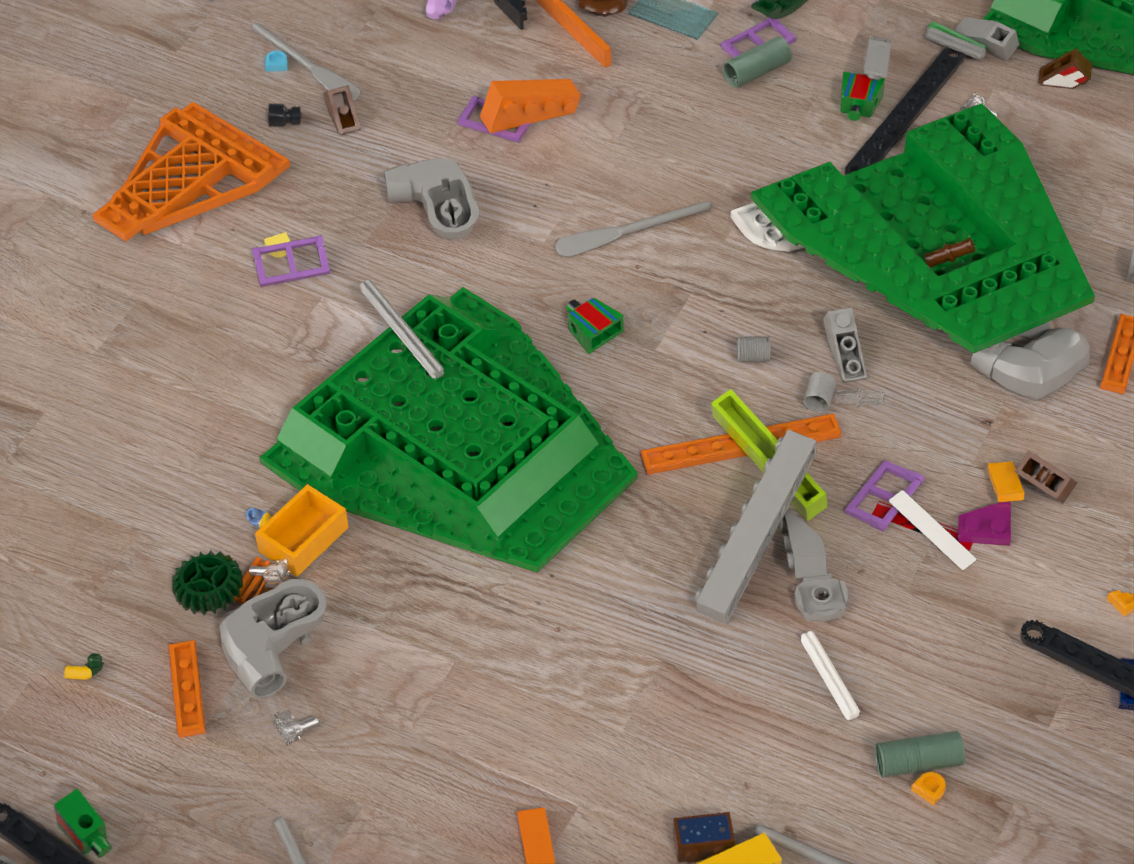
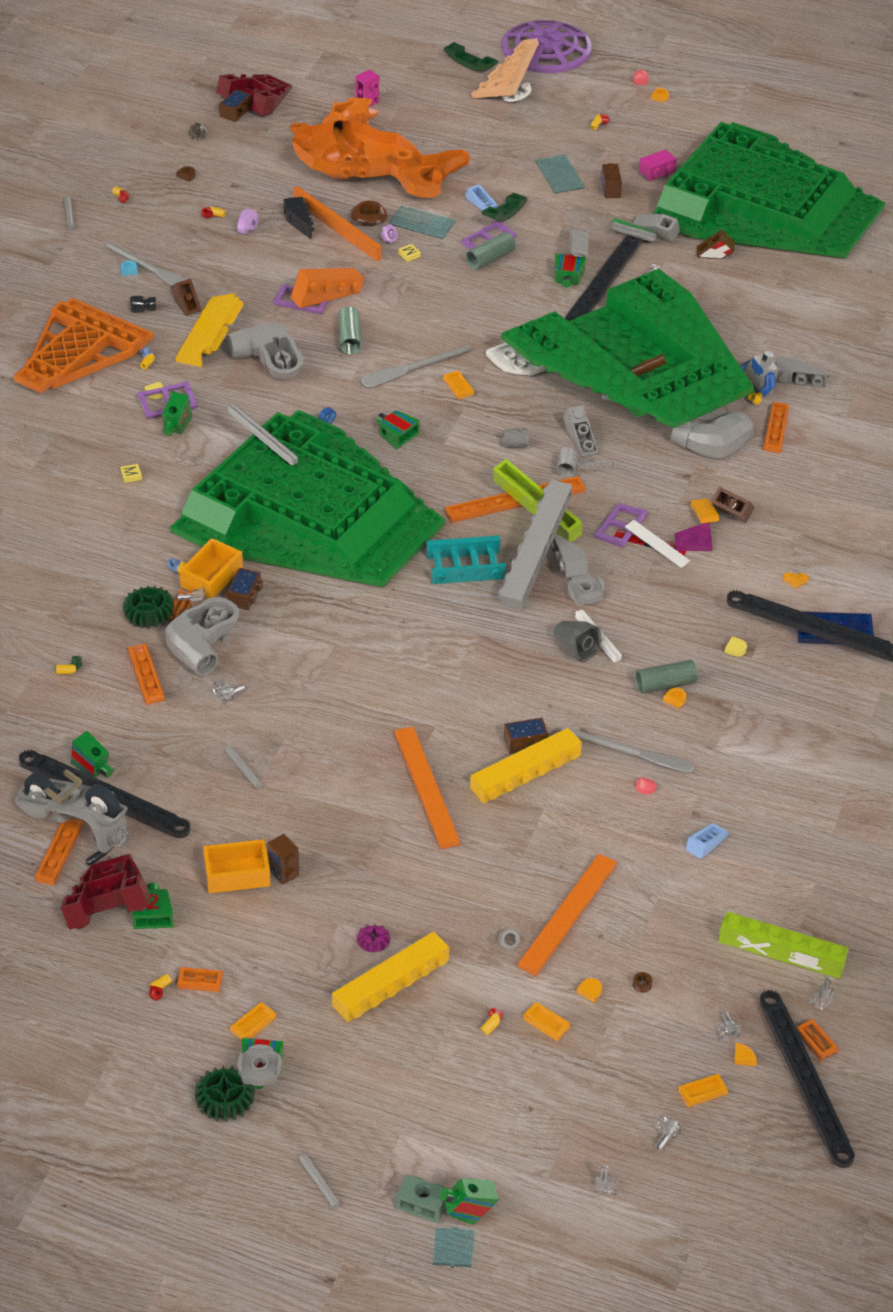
camera: 10 degrees left, 5 degrees down
none -> light yellow tile [120,464,142,483]
none -> yellow arm [140,346,155,370]
none -> green torso [162,391,192,436]
none -> yellow slope [175,293,243,367]
none -> brick [227,567,263,611]
none -> blue tile [319,407,336,424]
none -> sand green piece [338,306,362,354]
none -> lavender piece [380,224,398,244]
none -> light yellow tile [398,244,421,262]
none -> teal fence [426,535,506,584]
none -> light orange tile [443,370,474,400]
none -> dark grey cone [554,621,602,662]
none -> light yellow tile [725,636,747,657]
none -> torso [740,351,778,405]

